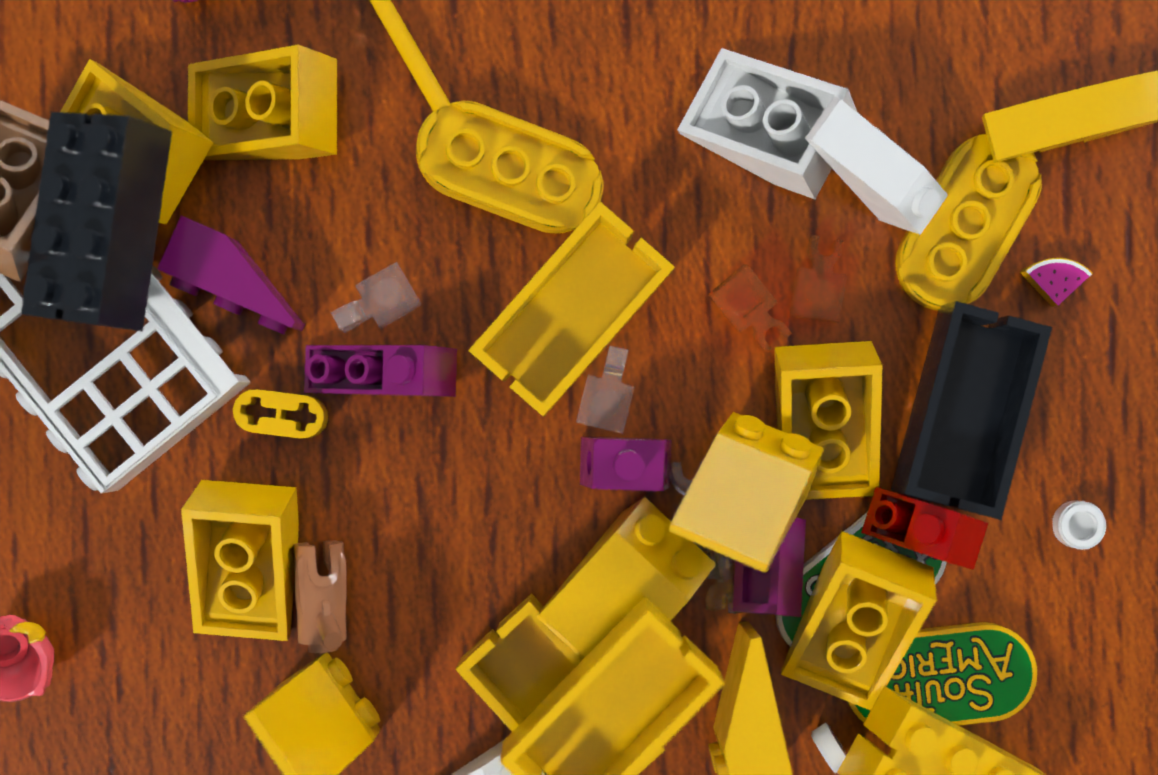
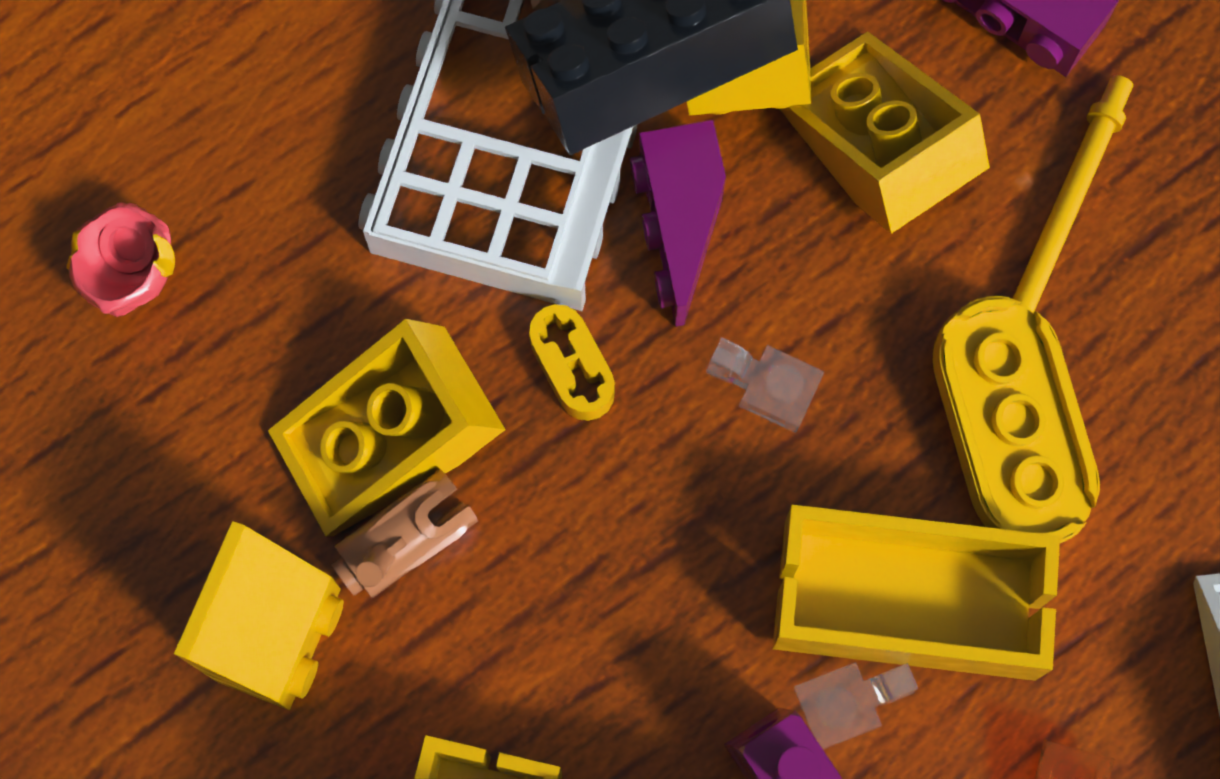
camera: 60 degrees right, 15 degrees down
magenta slope [304,345,457,397] -> none

